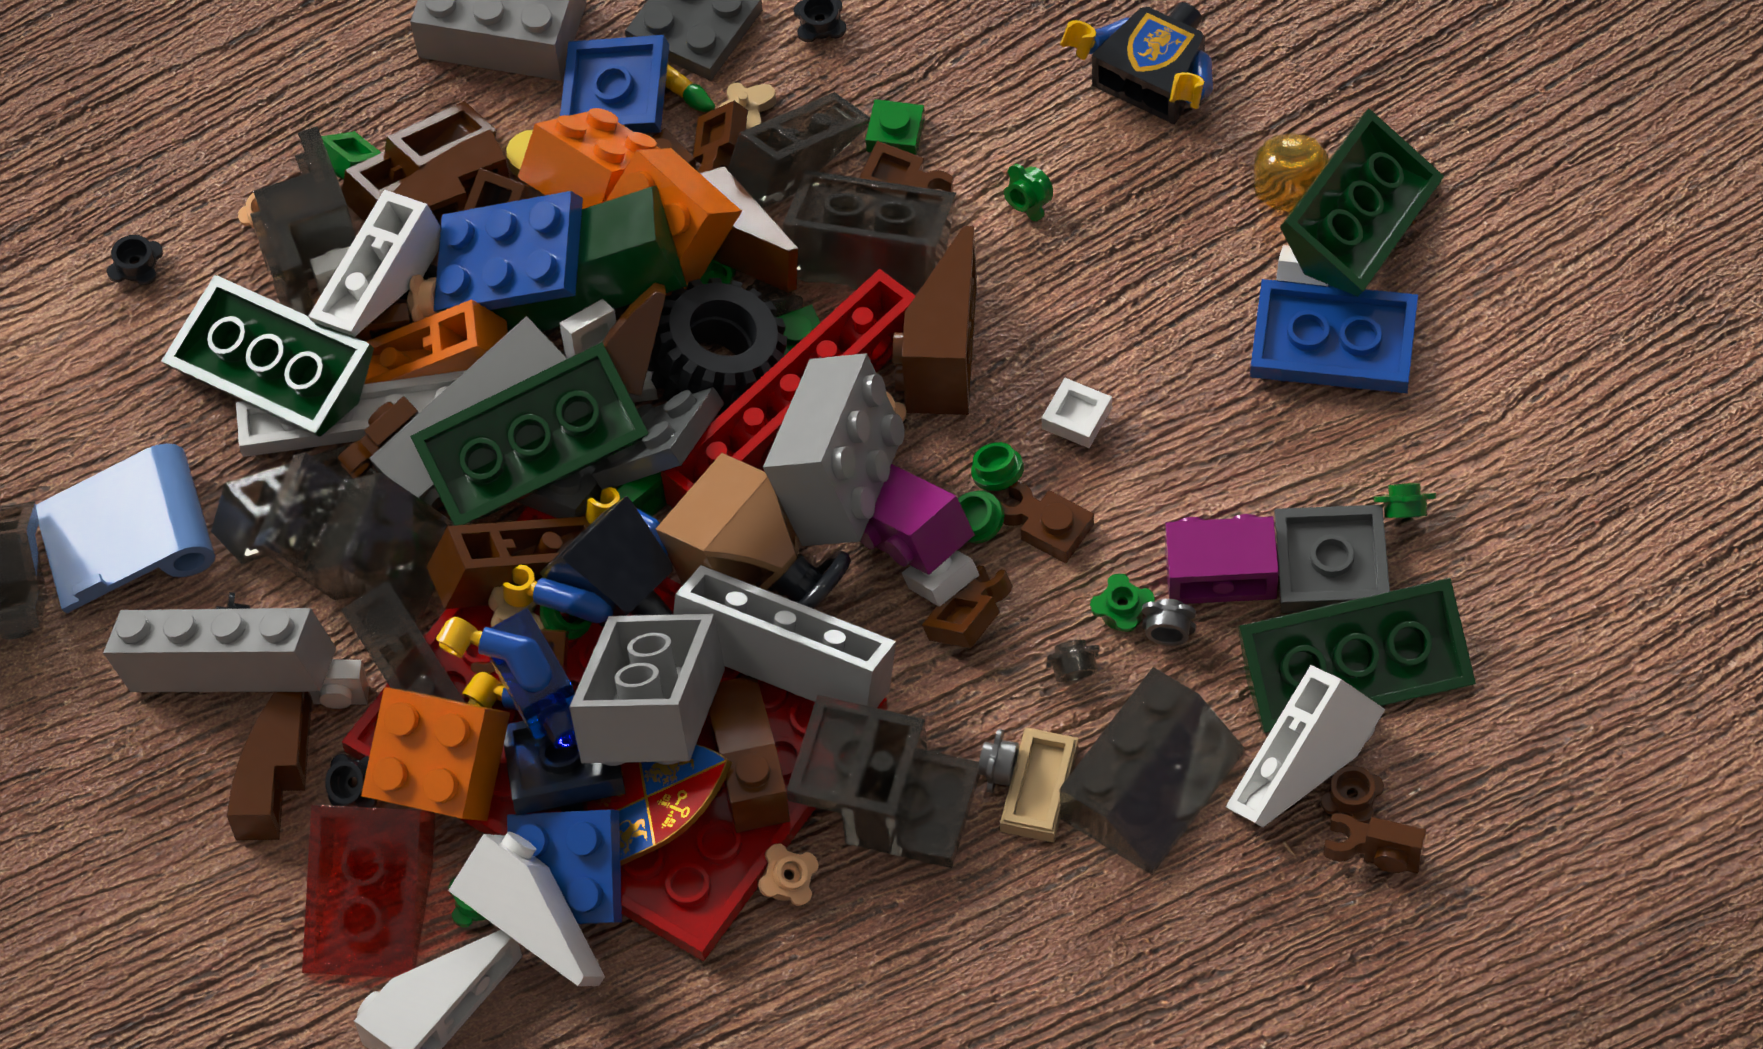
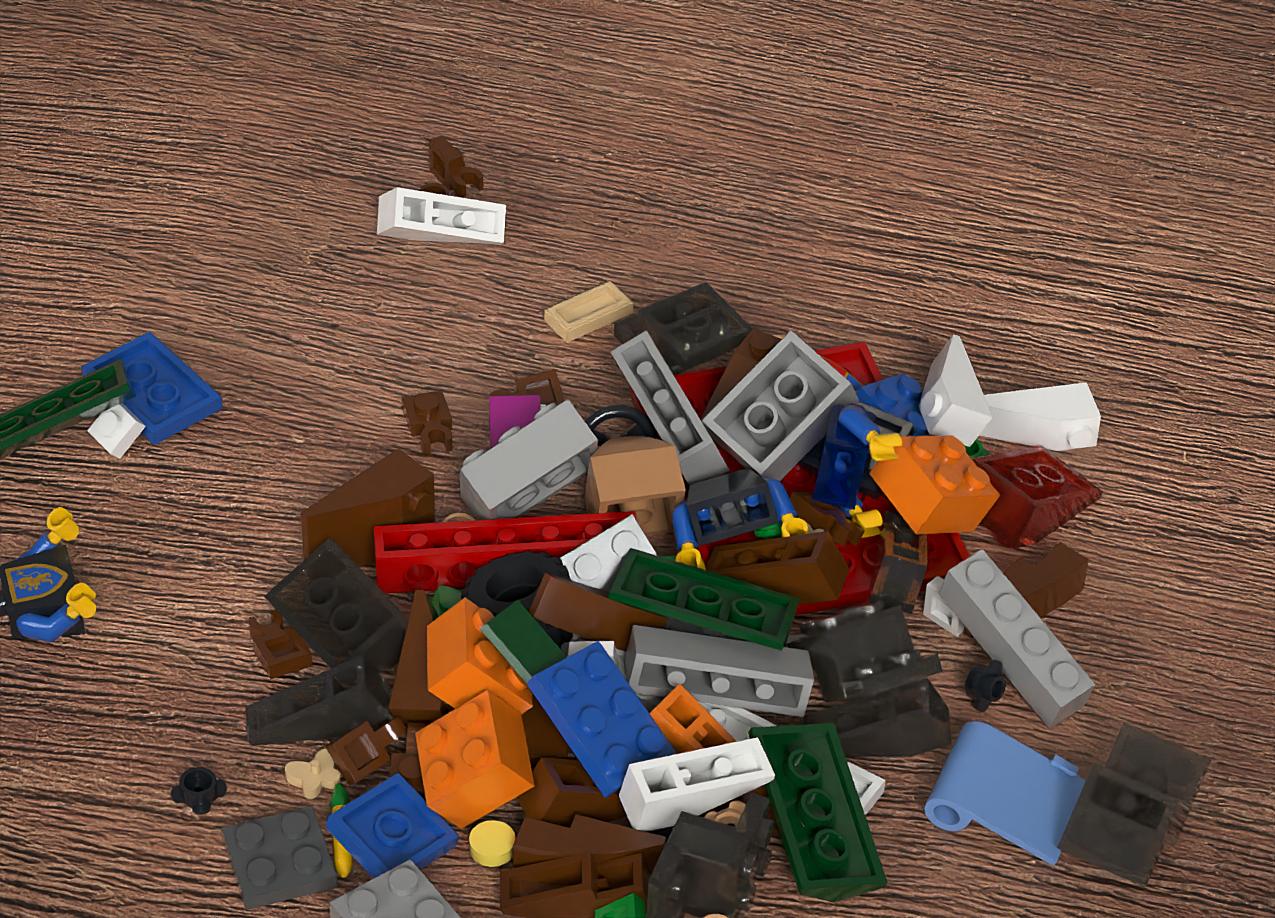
camera: 145 degrees left, 15 degrees down
black plate [325,754,378,811] -> none
reddish brown plate [337,396,419,481] -> none
green plate [865,99,925,155] -> none
green plate [958,491,1004,544] -> none
green plate [971,442,1024,491] -> none
flat silver plate [978,729,1019,793] -> none
green plate [1004,164,1053,221] -> none
white plate [1042,378,1112,448] -> none
clear smoke plate [1046,639,1100,682] -> none
clear smoke slope [1059,667,1244,875] -> none
green plate [1090,573,1155,632] -> none
flat silver plate [1142,599,1196,646] -> none
magenta brick [1165,514,1278,604] -> none
dark green slope [1238,578,1476,733] -> none
clear yellow hair [1254,133,1329,212] -> none
dark grey plate [1274,505,1390,613] -> none
green plate [1374,483,1436,518] -> none

